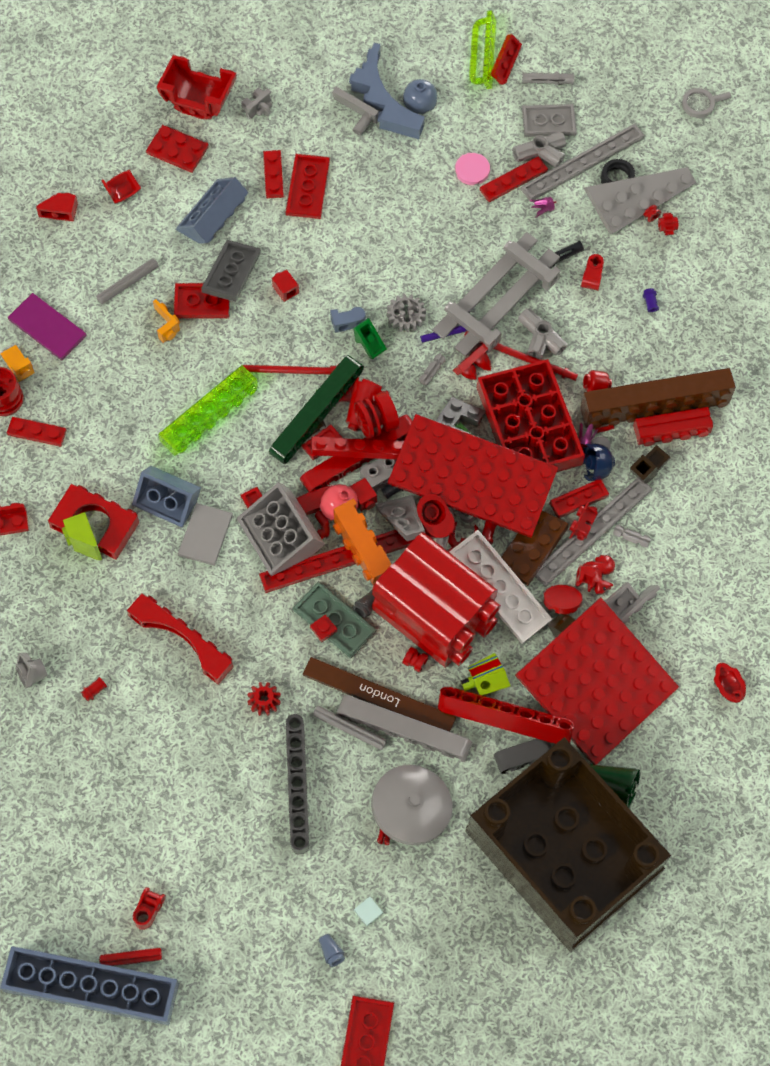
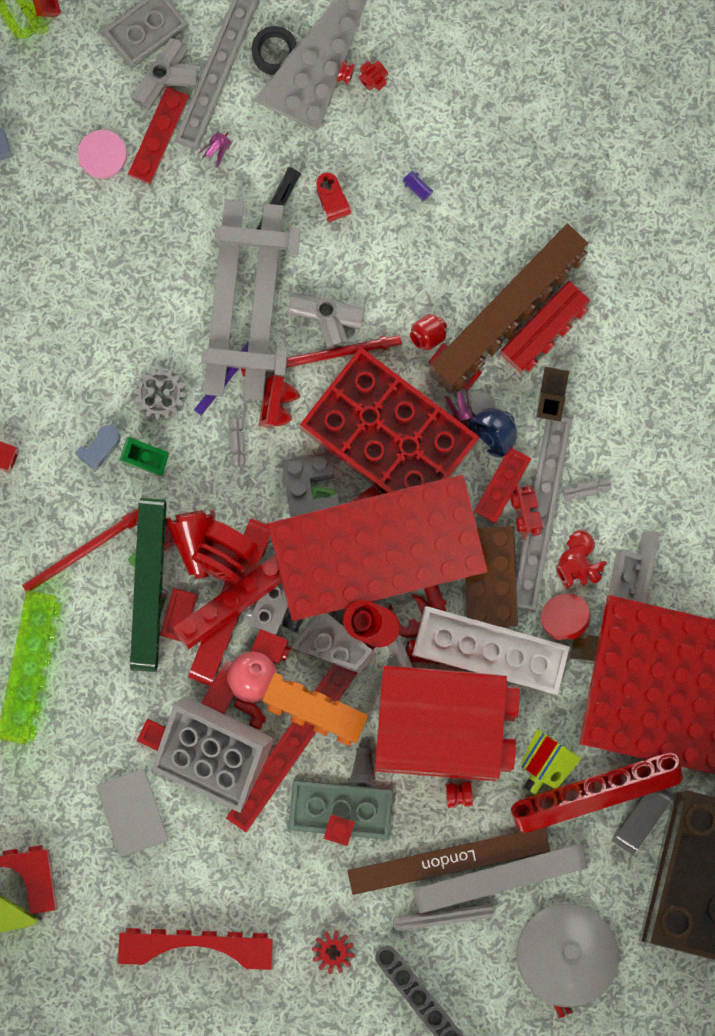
camera: 35 degrees left, 15 degrees up
sand blue slope [132,466,201,527] -> none

